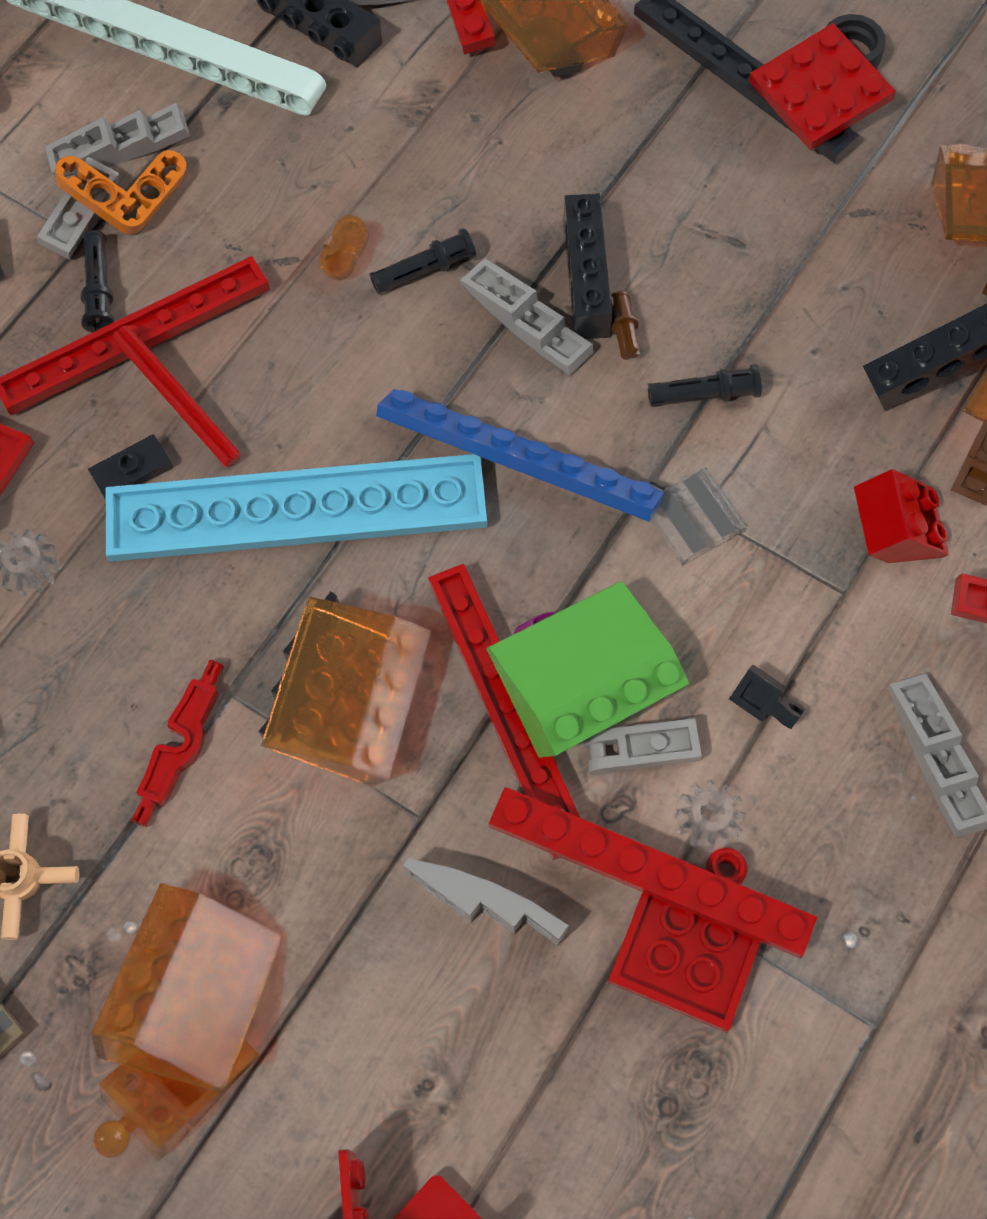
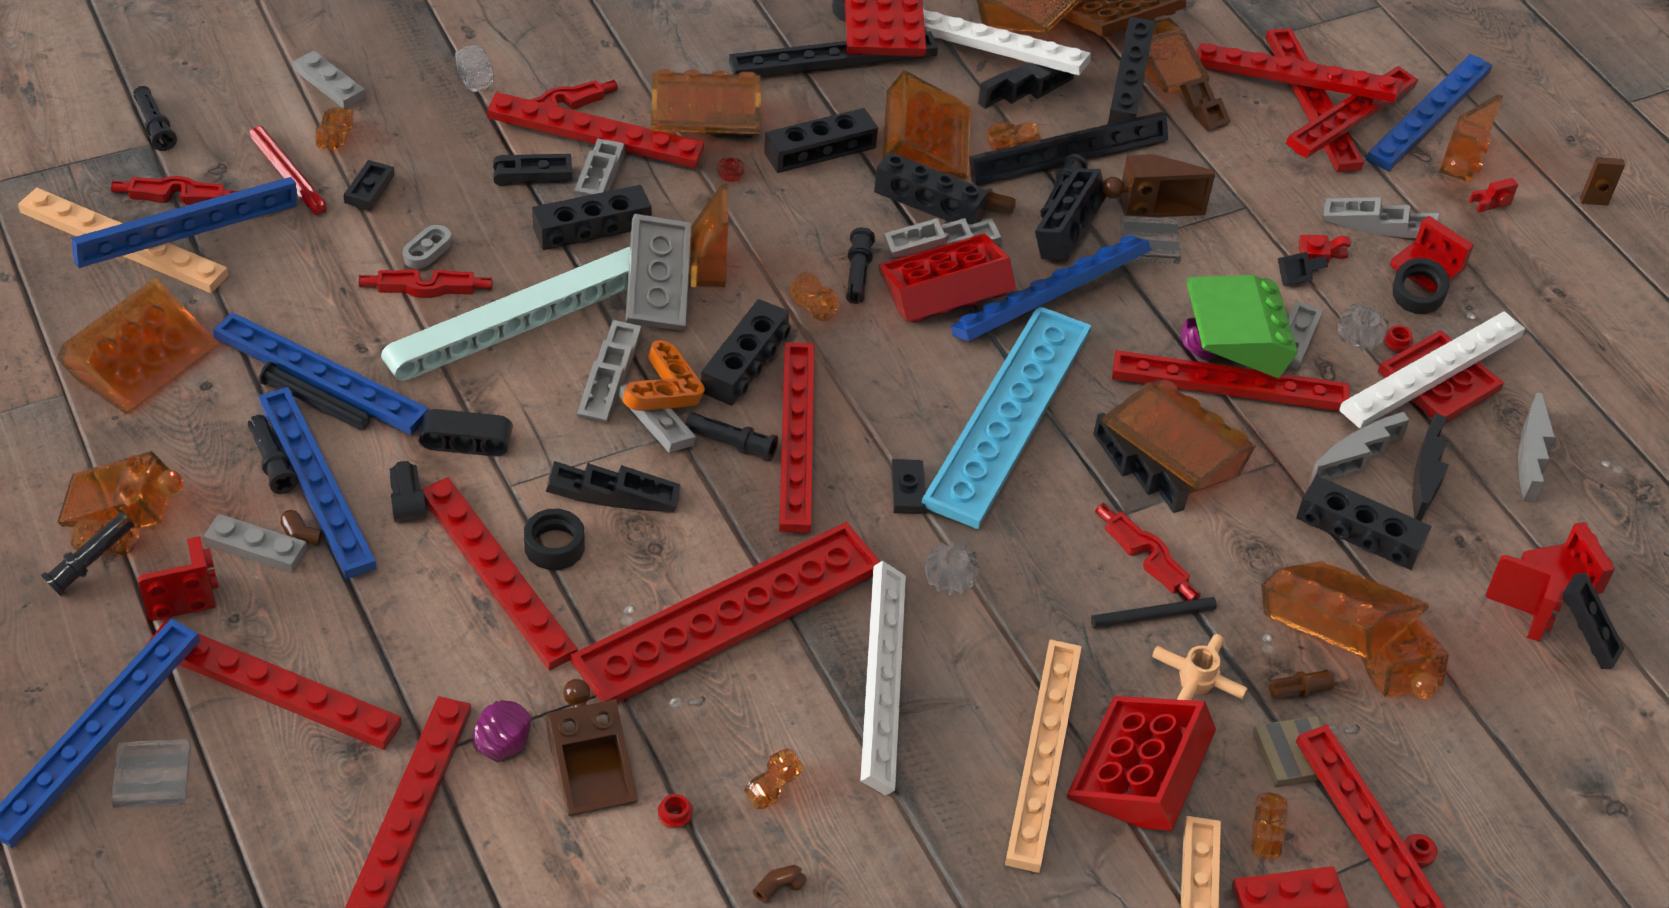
camera: 65 degrees left, 20 degrees down
red axle [113,325,241,467] -> none
red plate [488,787,817,959] -> none
red slope [854,469,948,563] -> none
none -> light grey plate [625,214,691,331]
none -> clear orange slope [688,184,728,287]
none -> black brick [701,299,791,406]
none -> clear red plate [717,157,744,182]
none -> black brick [764,108,878,173]
none -> red slope [878,233,1016,322]
none -> clear orange slope [882,70,971,179]
none -> white plate [923,10,1091,75]
none -> black plate [969,112,1168,185]
none -> black slope [978,63,1074,109]
none -> clear orange piece [986,121,1042,150]
none -> black brick [1035,168,1106,261]
none -> black bar [1091,597,1217,628]
none -> reddish brown slope [1102,154,1215,219]
none -> reddish brown axle [1269,669,1335,699]
none -> black brick [1296,475,1432,570]
none -> red plate [1299,235,1351,263]
none -> white plate [1339,311,1525,429]
none -> red bracket [1390,216,1474,293]
none -> black tyre [1393,258,1449,314]
none -> black slope [1412,413,1449,521]
none -> light grey slope [1518,393,1555,501]

